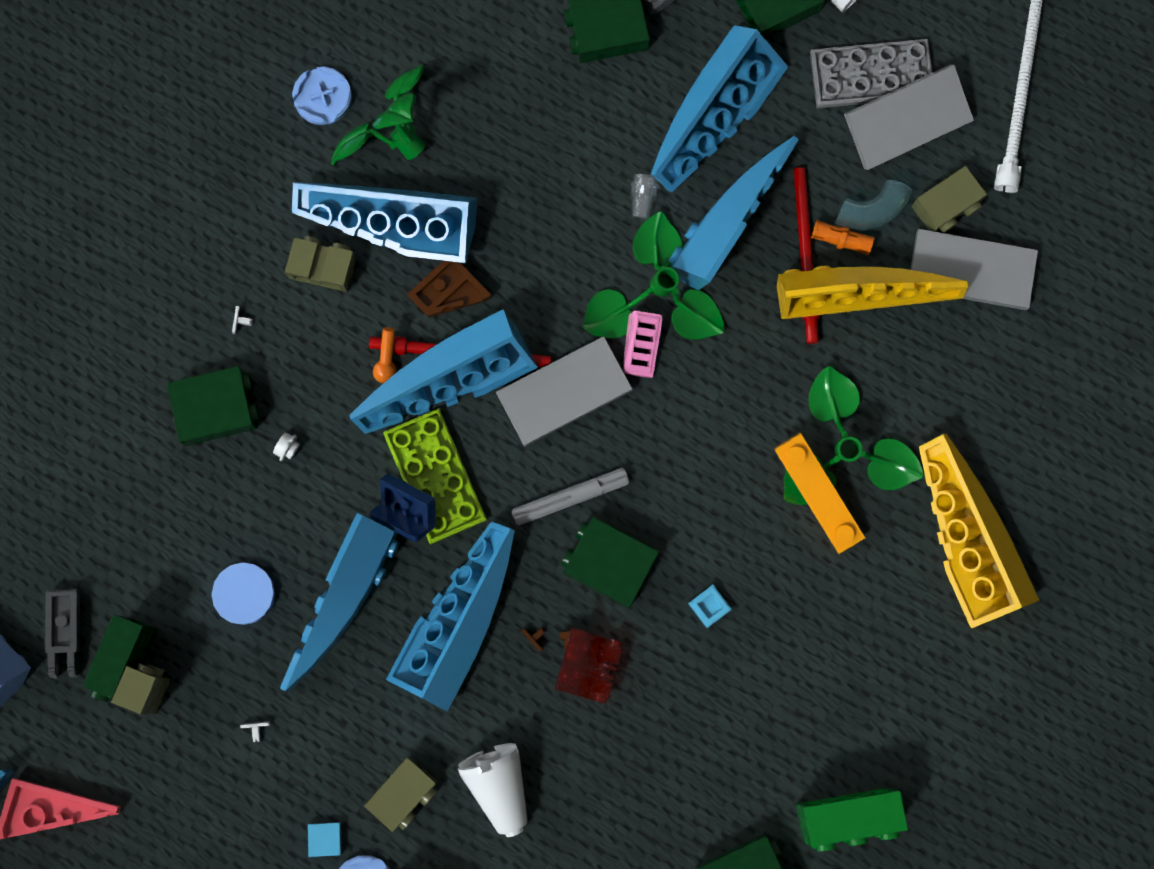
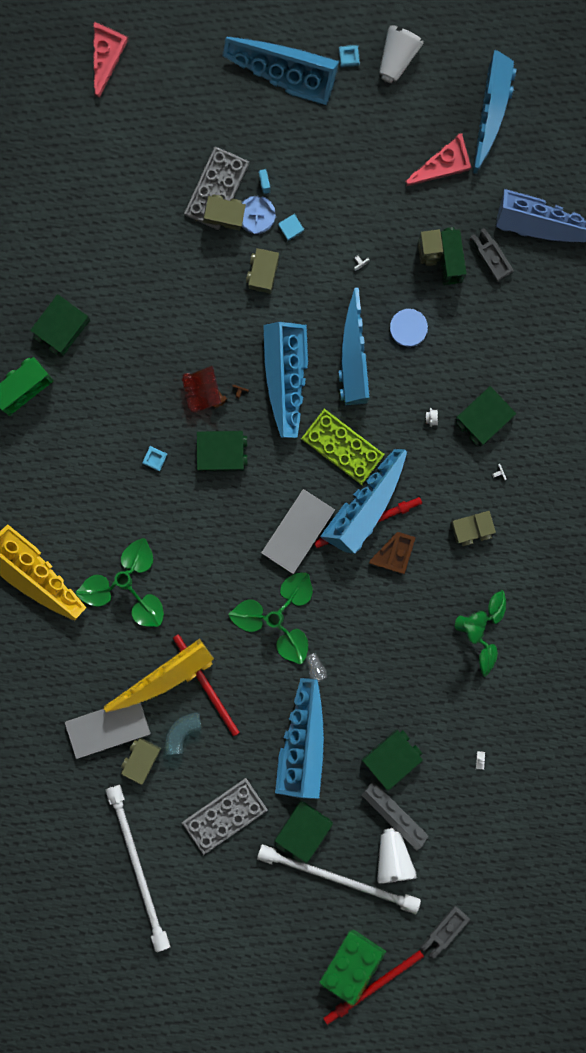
camera: 150 degrees right, 5 degrees up
light blue tile [292,66,352,125] -> none
dark azure wedge [292,182,477,263] -> none
dark blue bracket [370,473,436,542] -> none
orange bar [373,327,397,384] -> none
white cone [458,743,528,837] -> none
light grey axle [512,468,629,525] -> none
bright pink slope [623,311,663,378] -> none
dark azure wedge [668,136,799,290] -> none
light orange plate [774,433,865,554] -> none
orange pin [811,220,875,255] -> none
light grey tile [844,65,974,170] -> none

